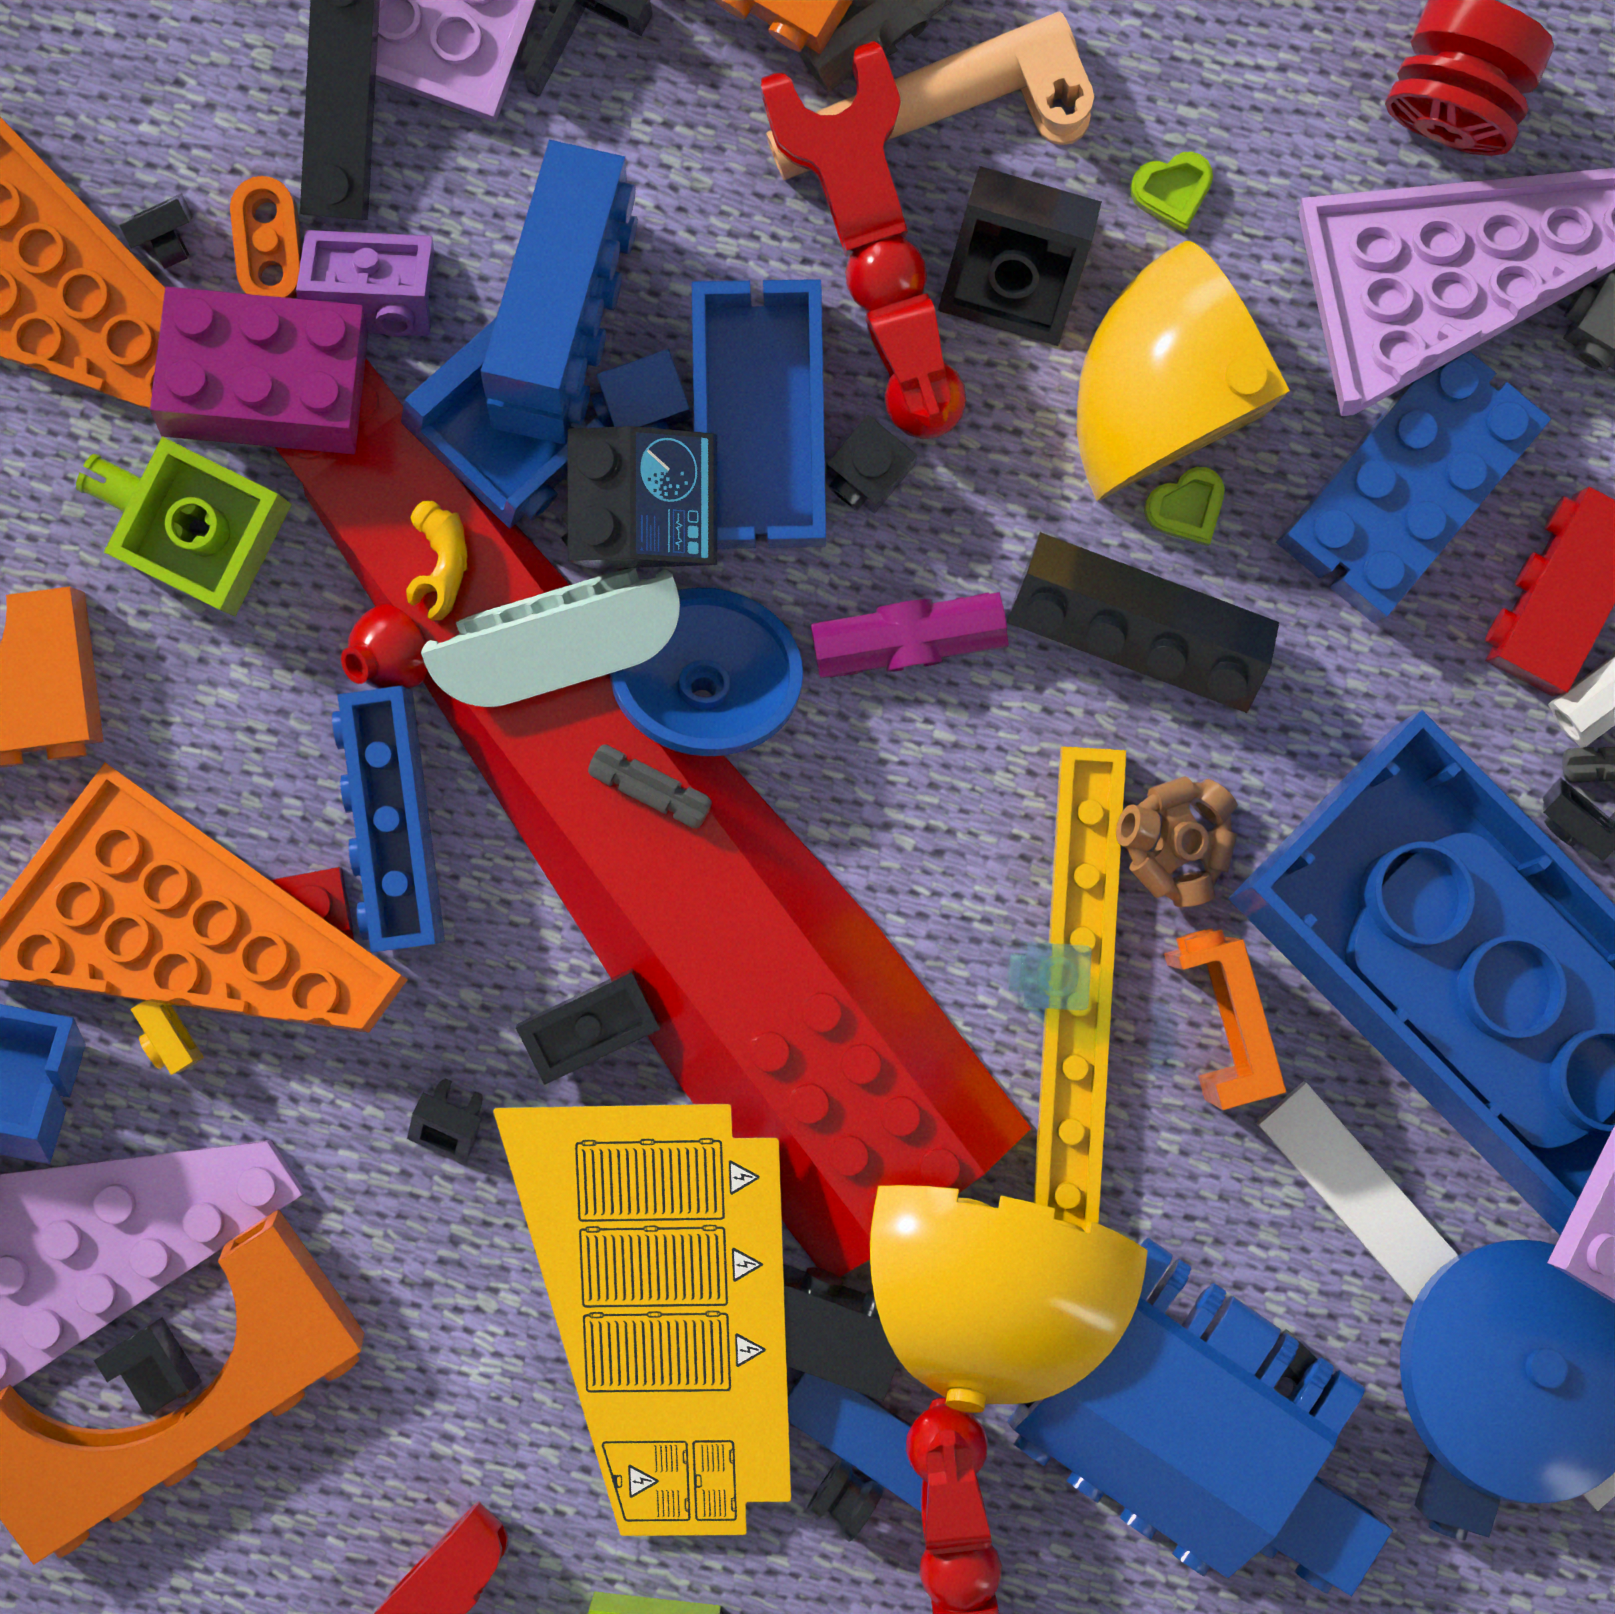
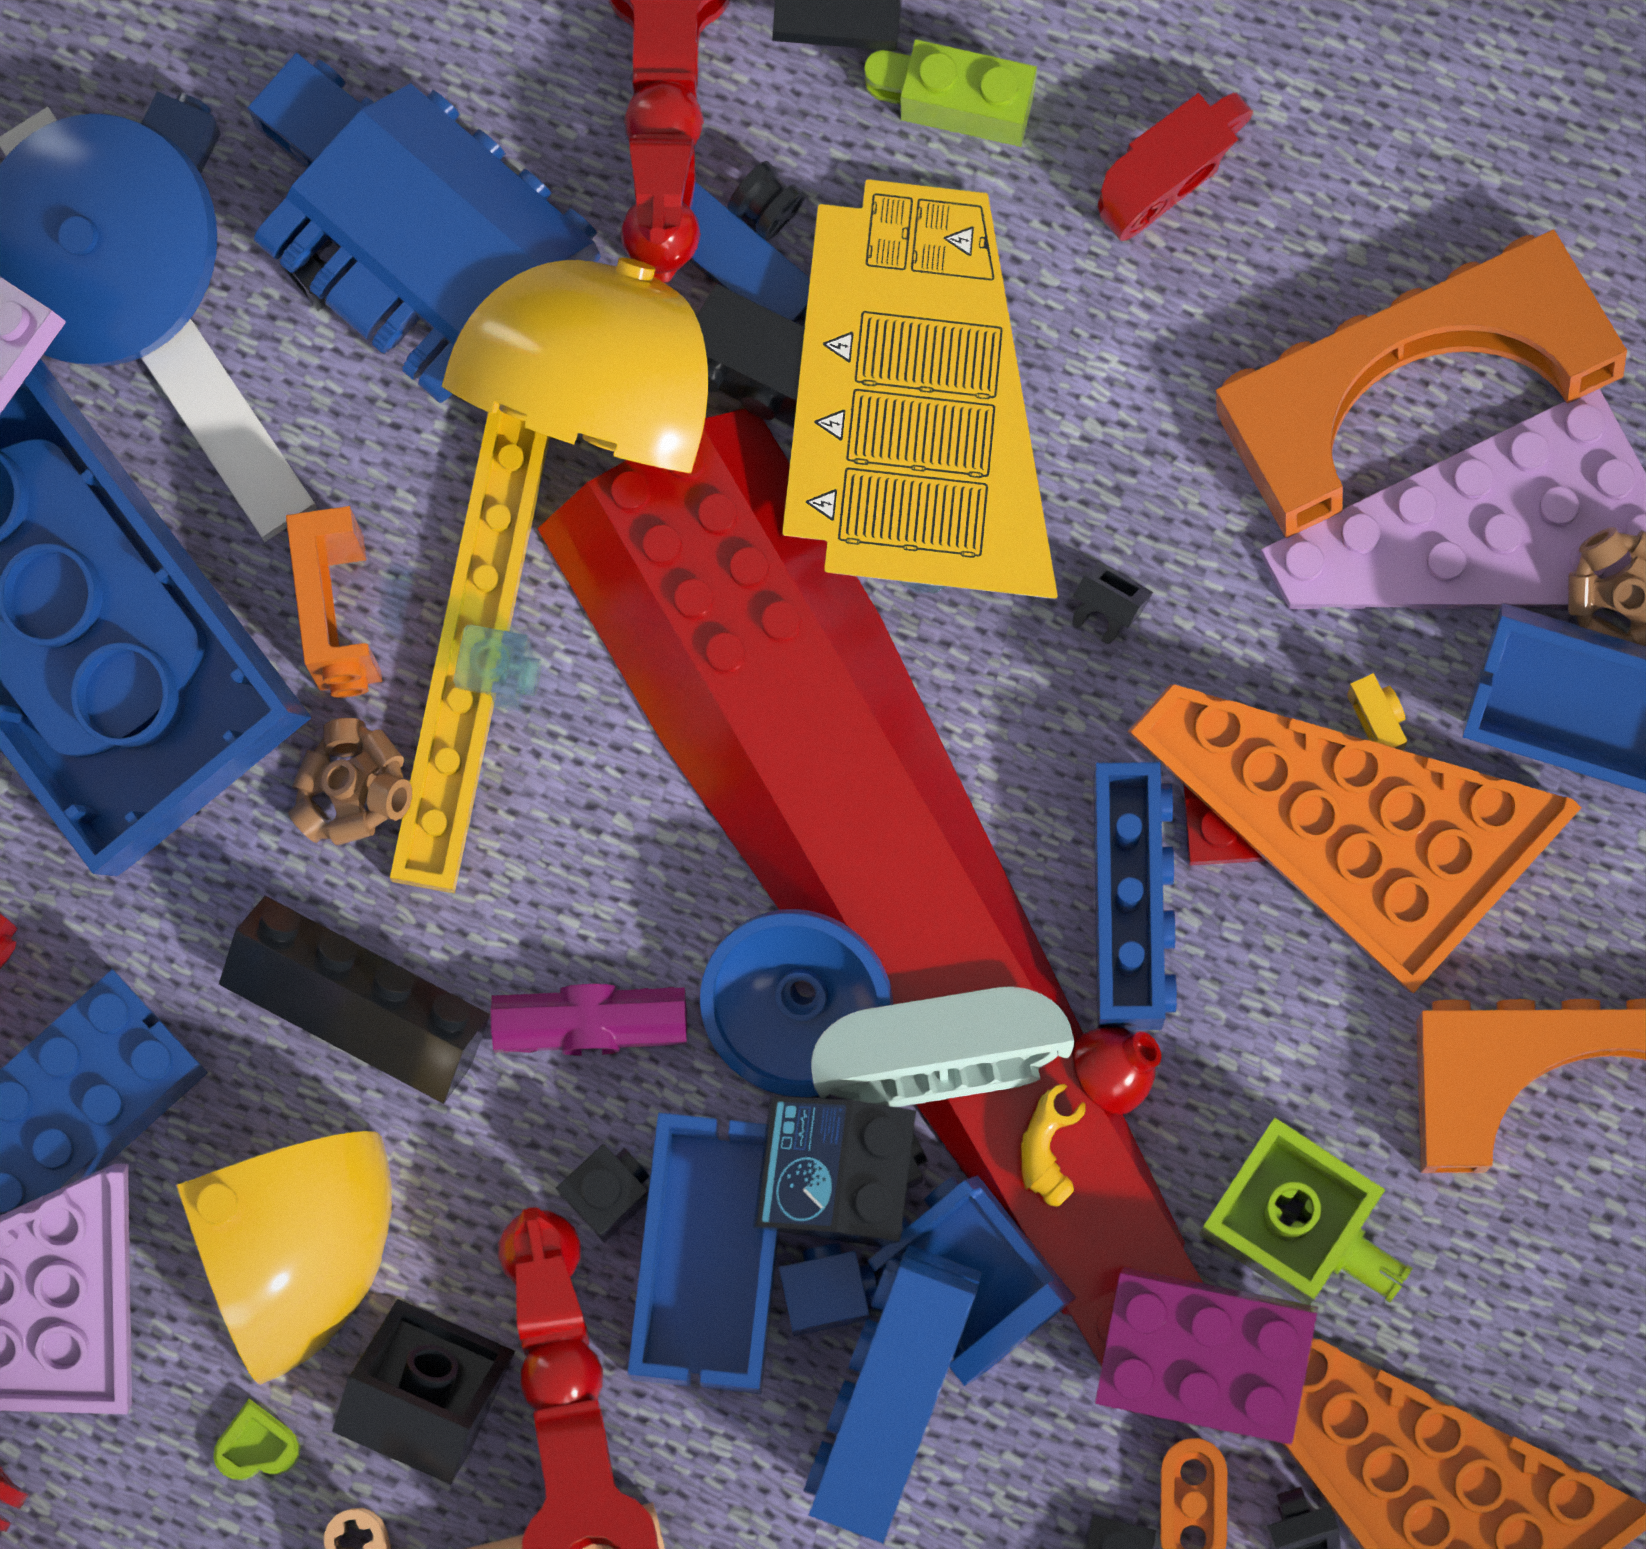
camera: 165 degrees left, 10 degrees down
black panel [94,1317,202,1415] -> none
medium lavender bracket [296,230,435,337] -> none
black plate [516,968,661,1085] -> none
dark grey axle [588,745,712,828] -> none
lime tile [1144,467,1225,546] -> none

